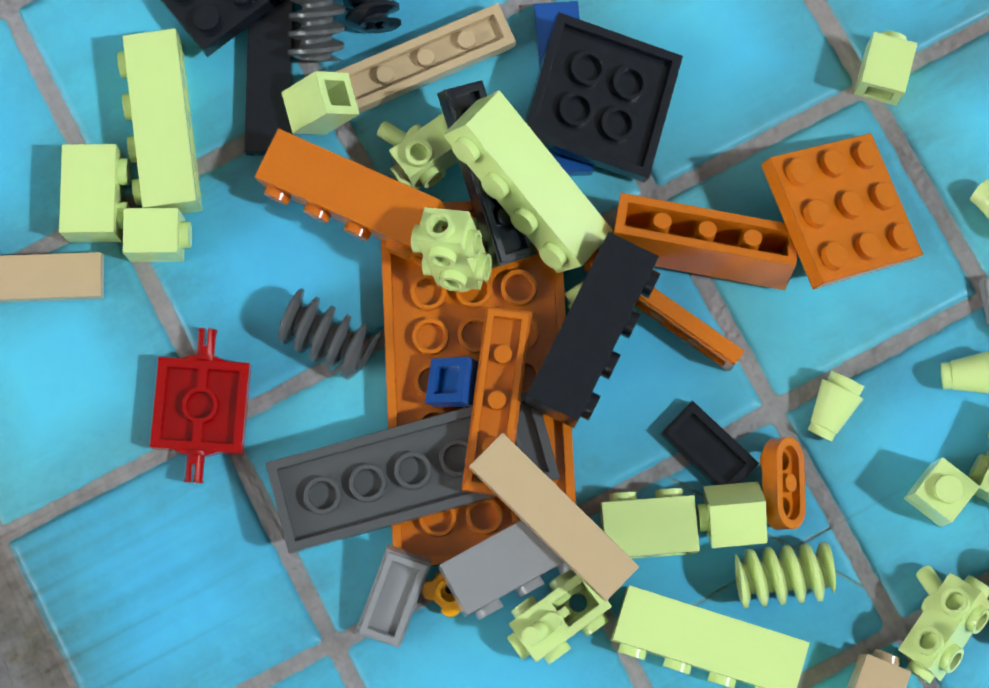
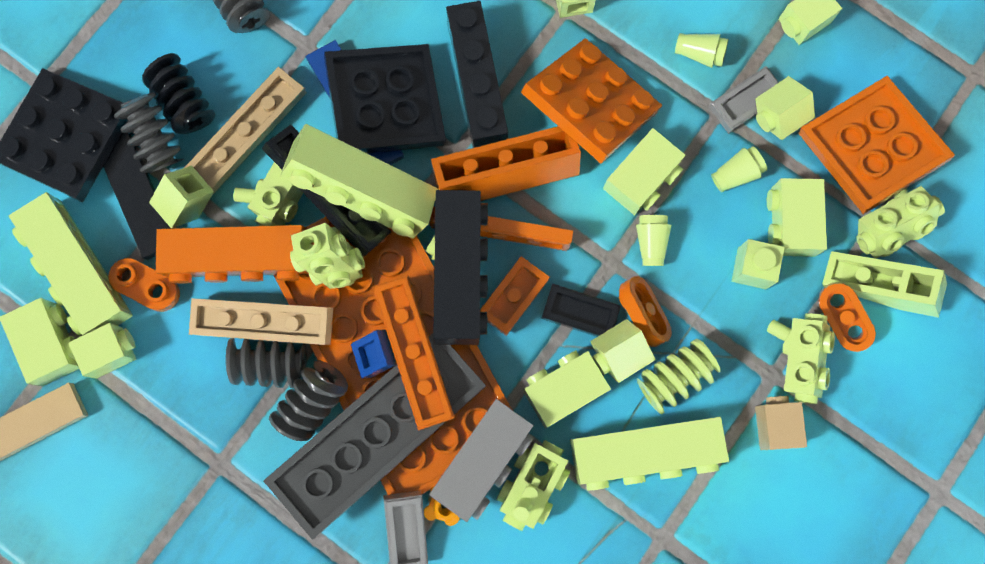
camera: 30 degrees left, 0 degrees up
red plate [150,328,252,484] -> none
tan tile [469,433,640,602] -> none
none -> orange plate [108,258,180,312]
none -> tan plate [189,298,333,345]
none -> dark grey piece [269,360,348,441]
none -> black brick [446,0,508,148]
none -> orange plate [480,256,550,336]
none -> yellowish green brick [603,128,686,216]

